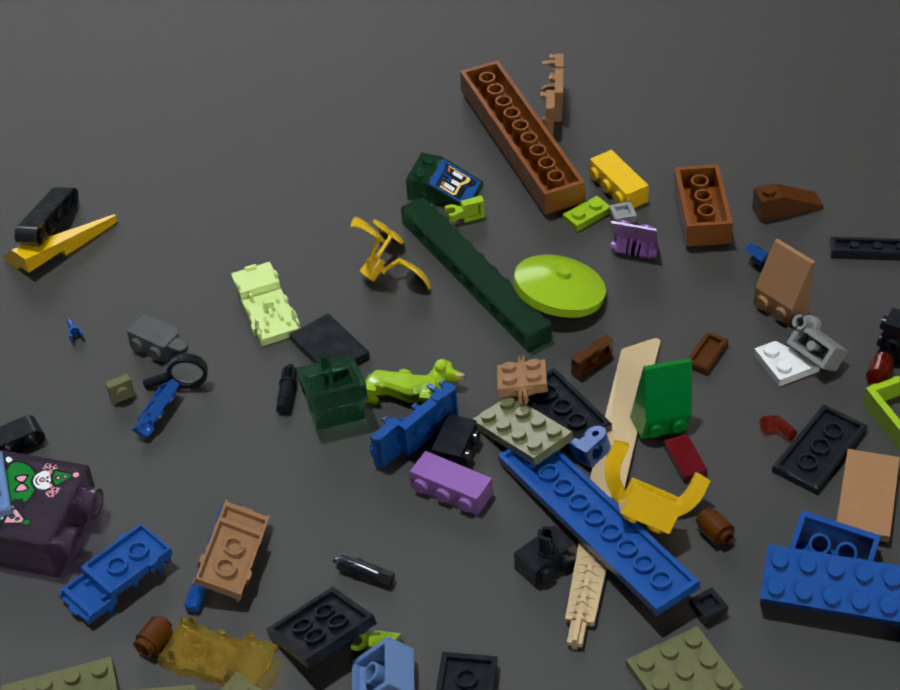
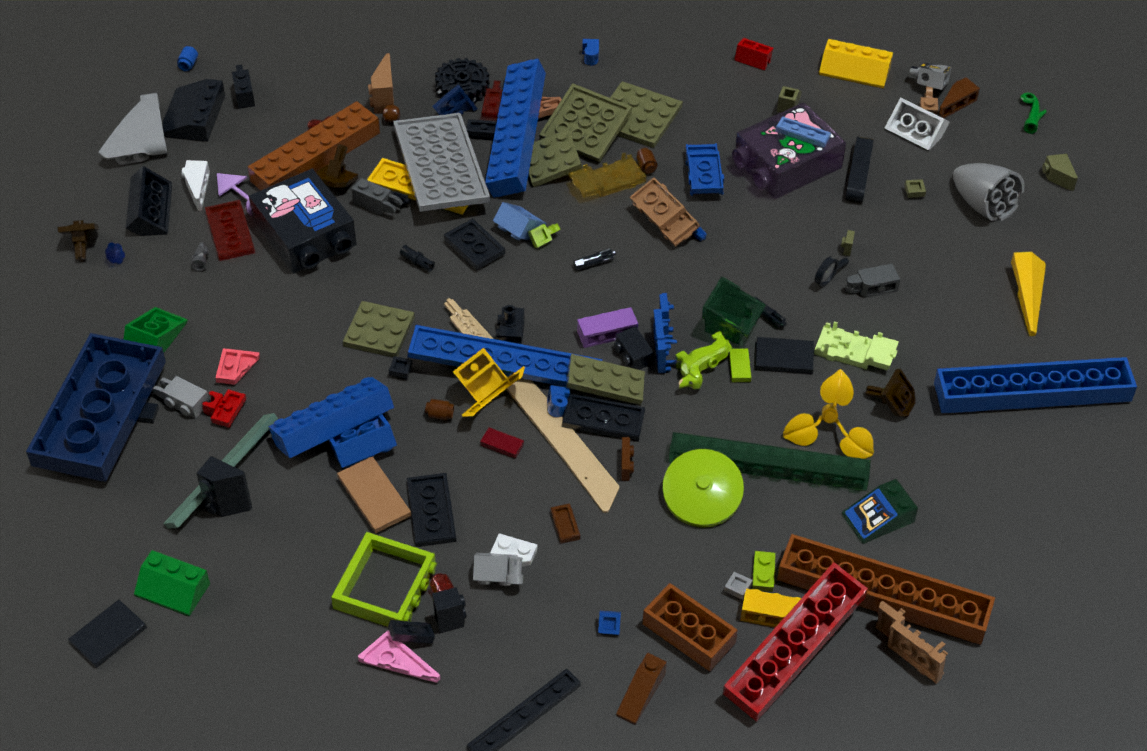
camera: 130 degrees right, 5 degrees up
black beam [14,187,79,246] -> none
blue hand [67,319,84,343] -> none
blue hinge [132,379,180,440] -> none
black plate [266,586,377,669] -> none
lime plate [445,195,485,223] -> none
medium nougat plate [497,355,548,405] -> none
medium lavender hinge [611,220,659,259] -> none
green slope [630,358,692,439] -> none
medium nougat slope [753,238,815,327] -> none
clear red arm [759,415,797,440] -> none
none -> red brick [723,562,868,722]
none -> lime tile [729,348,751,382]
none -> dark brown piece [865,368,916,417]
none -> blue brick [934,357,1137,413]

